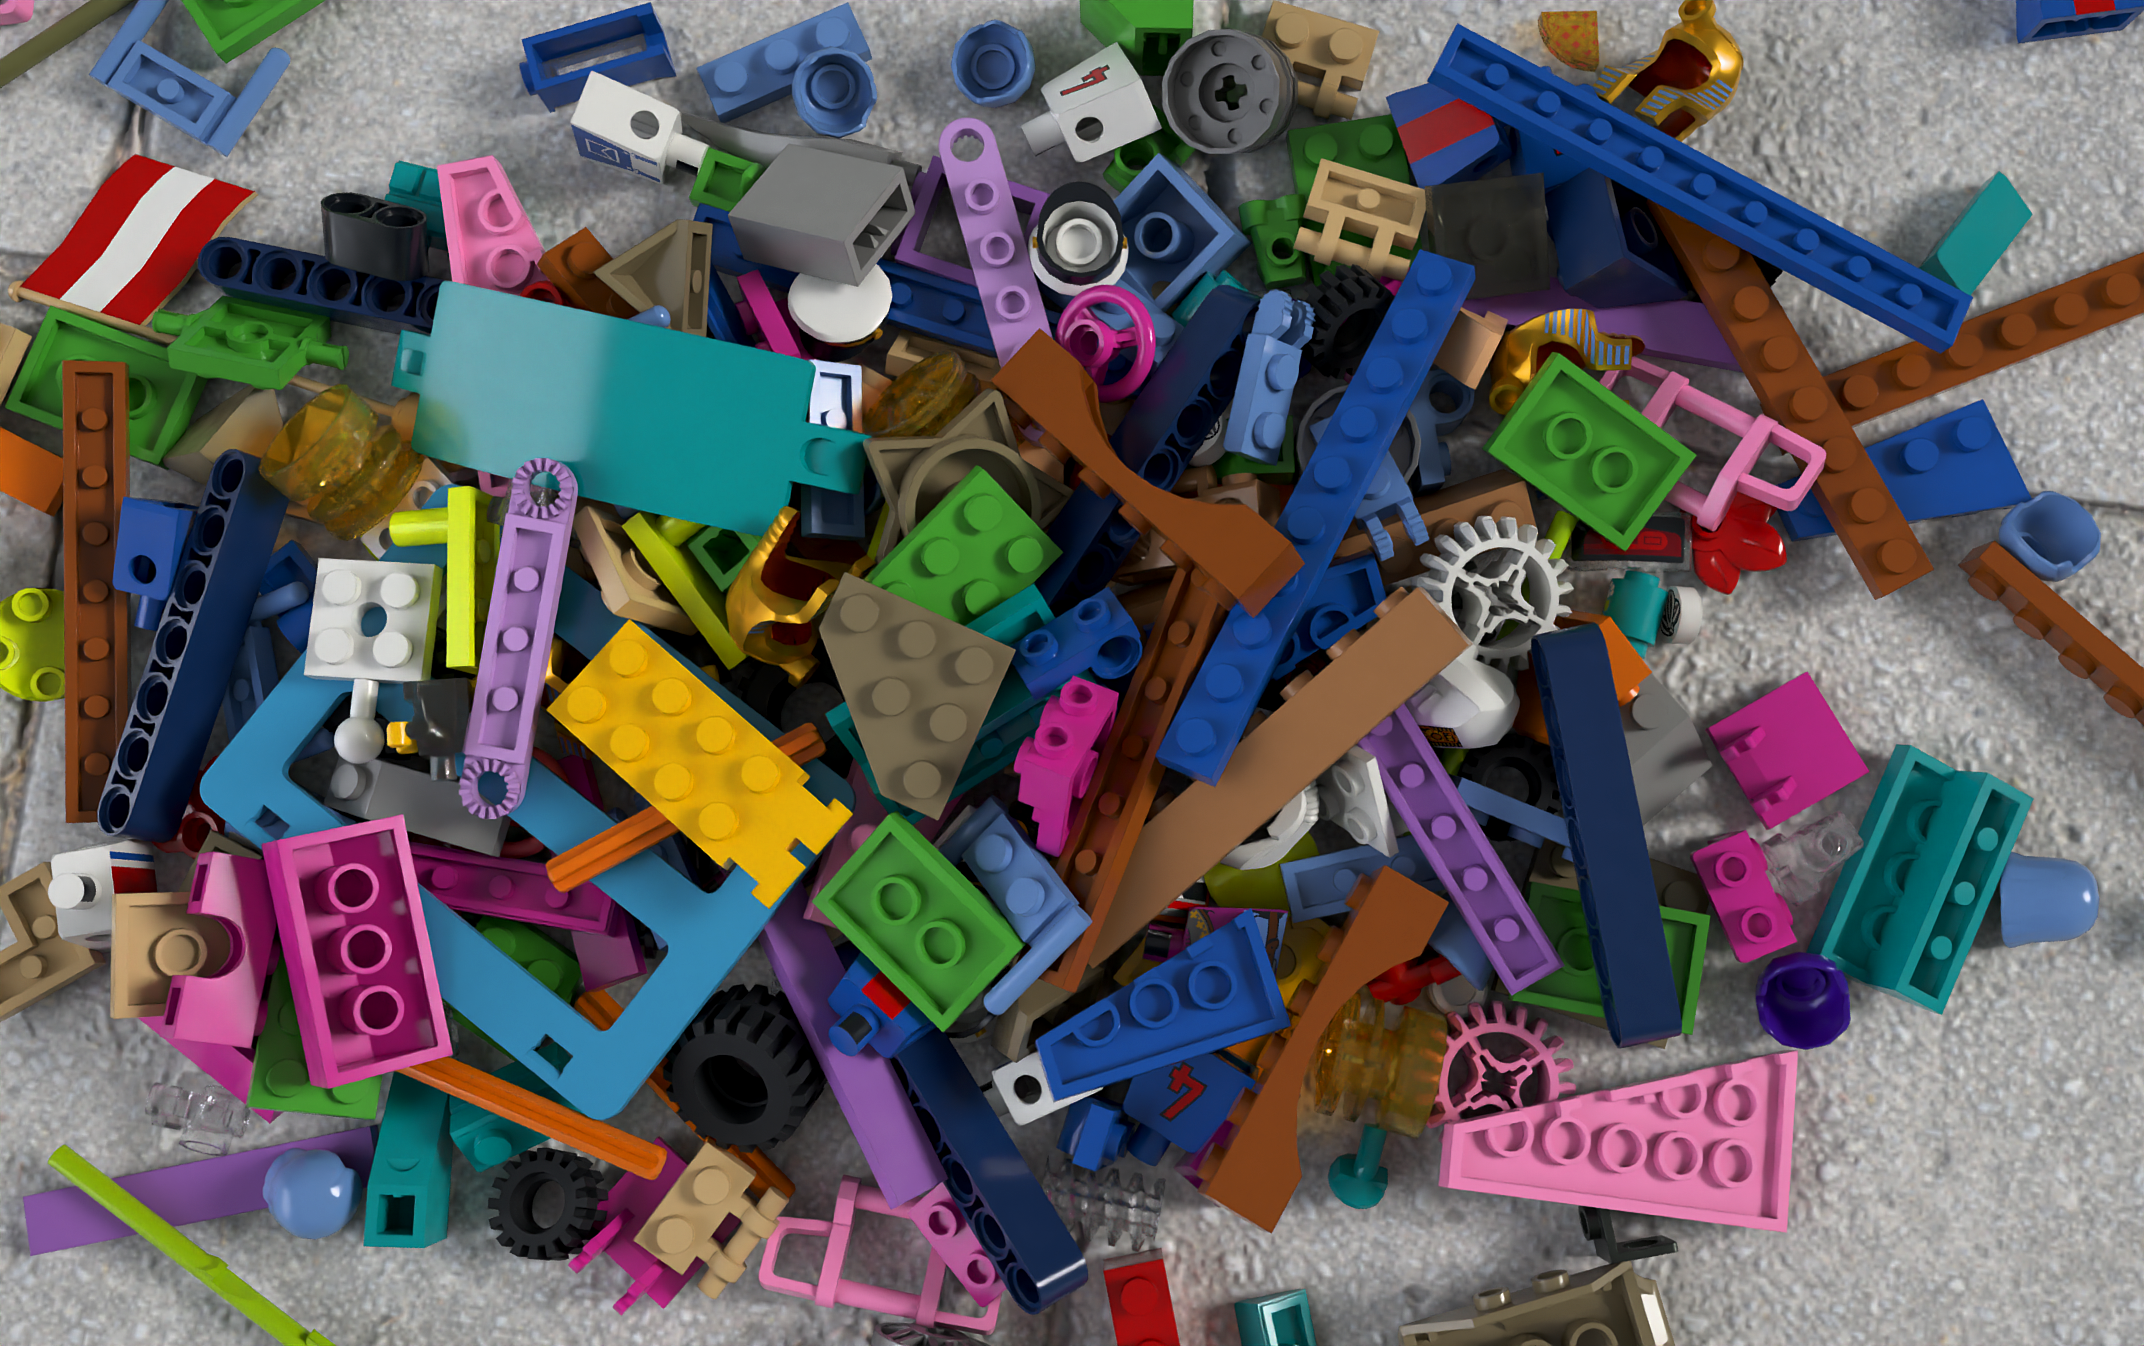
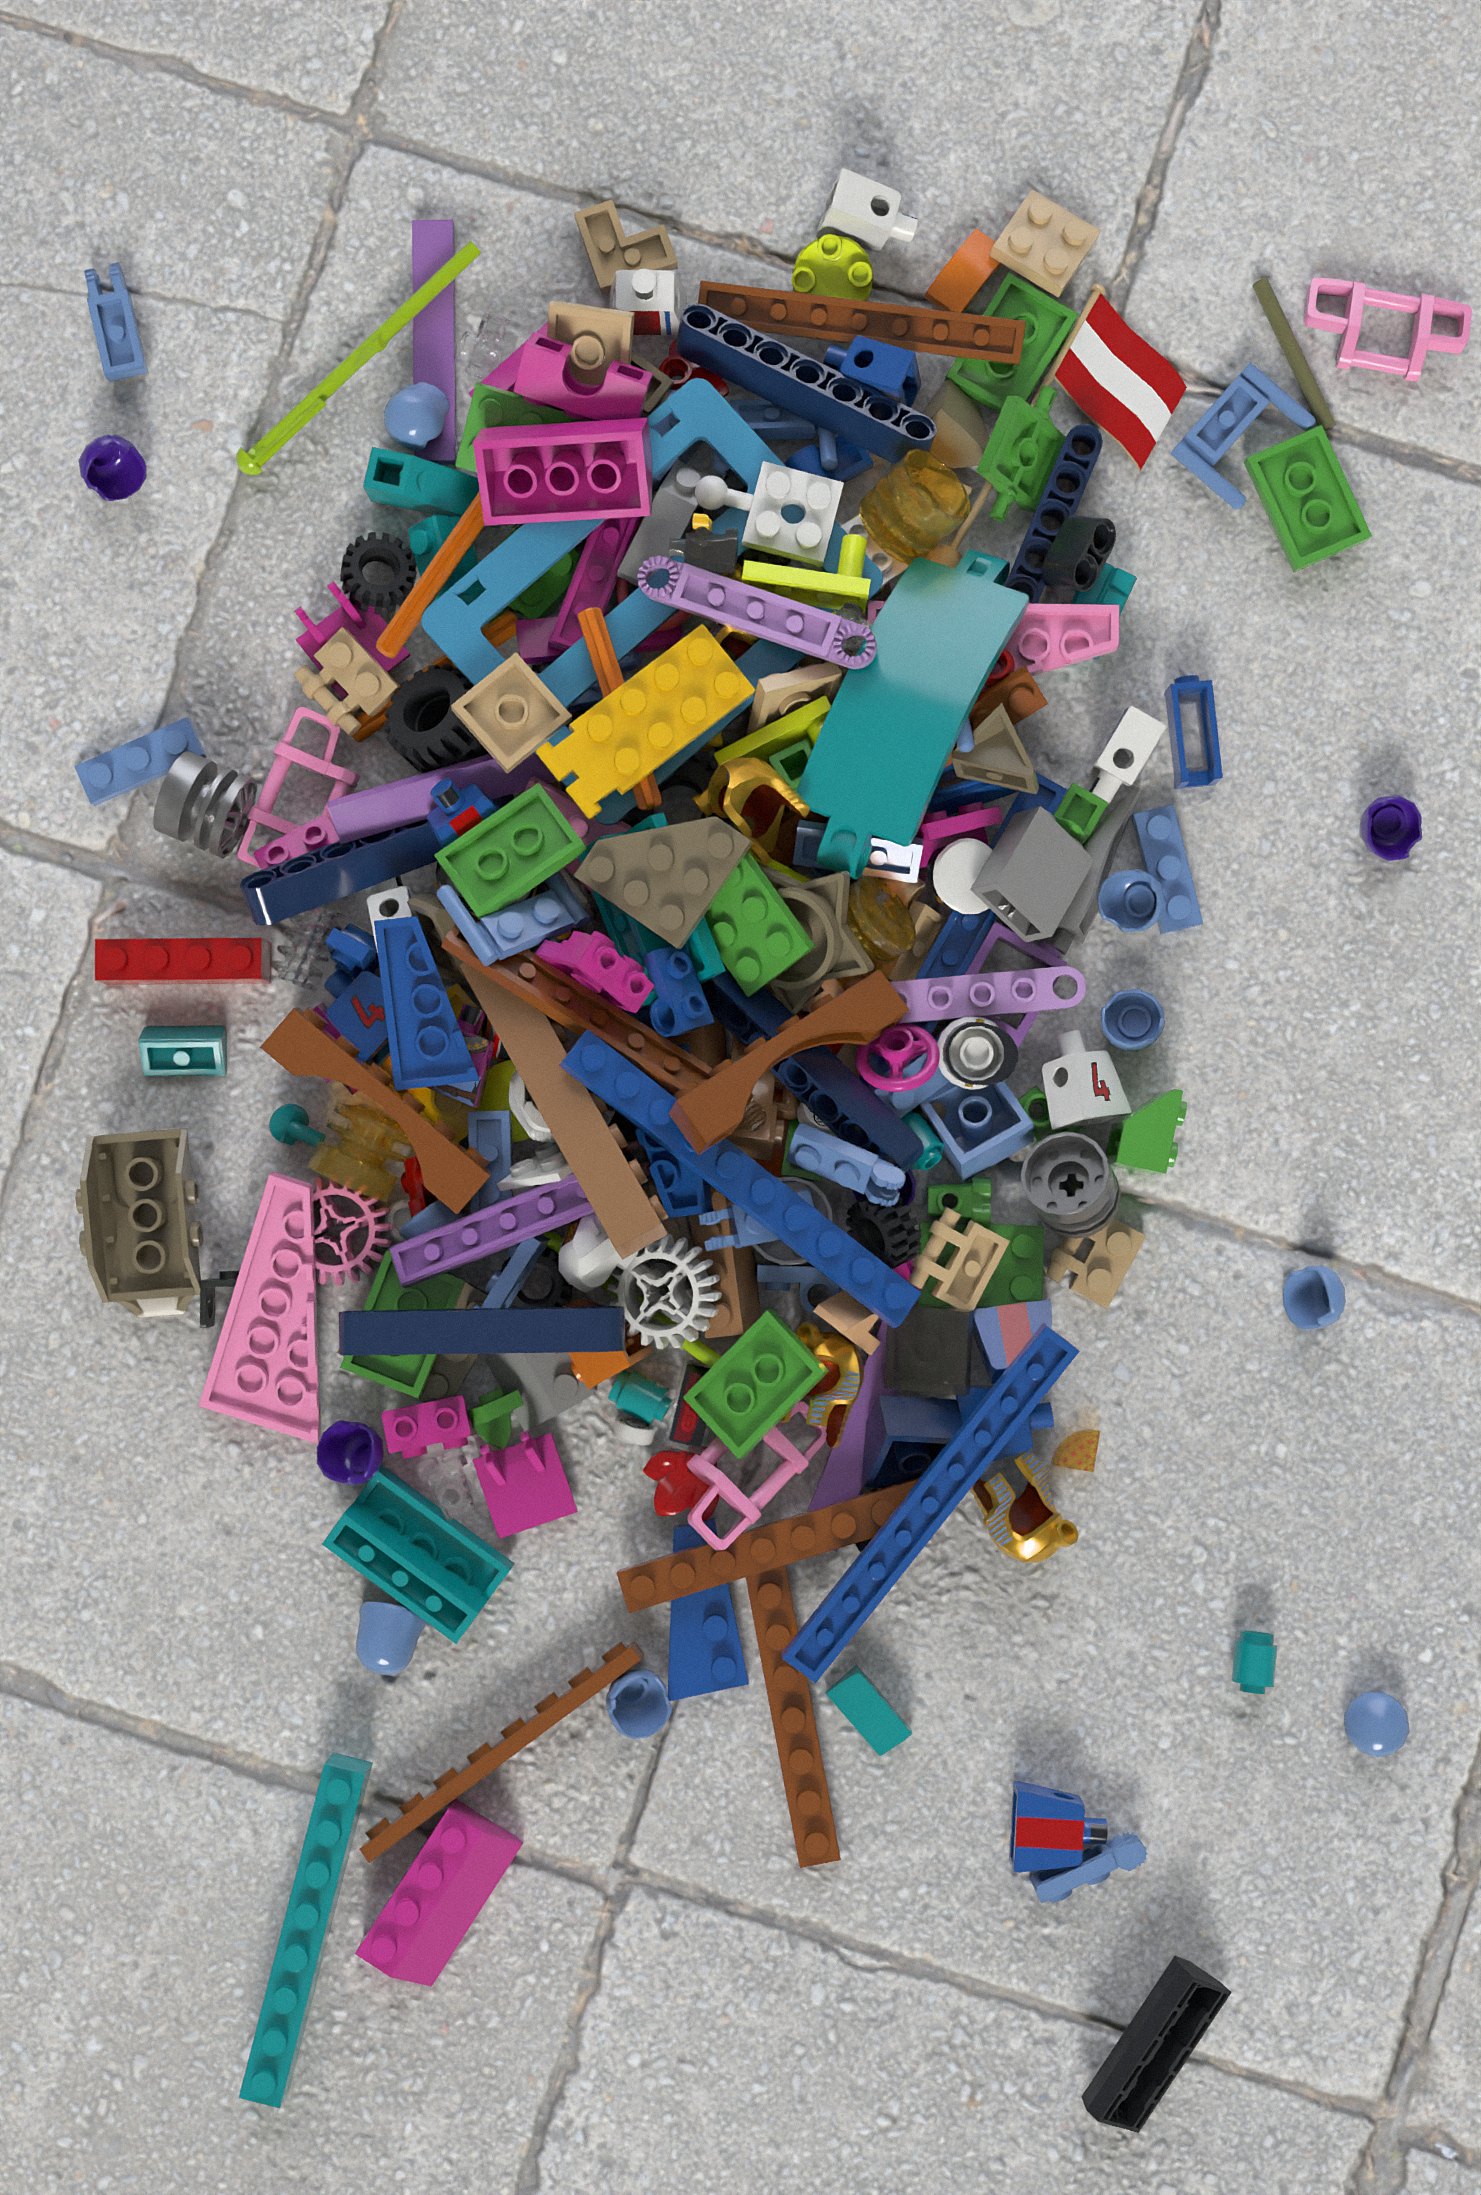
camera: 95 degrees right, 5 degrees up
none -> tan plate [451,652,572,774]
none -> bright green plate [467,1387,524,1449]

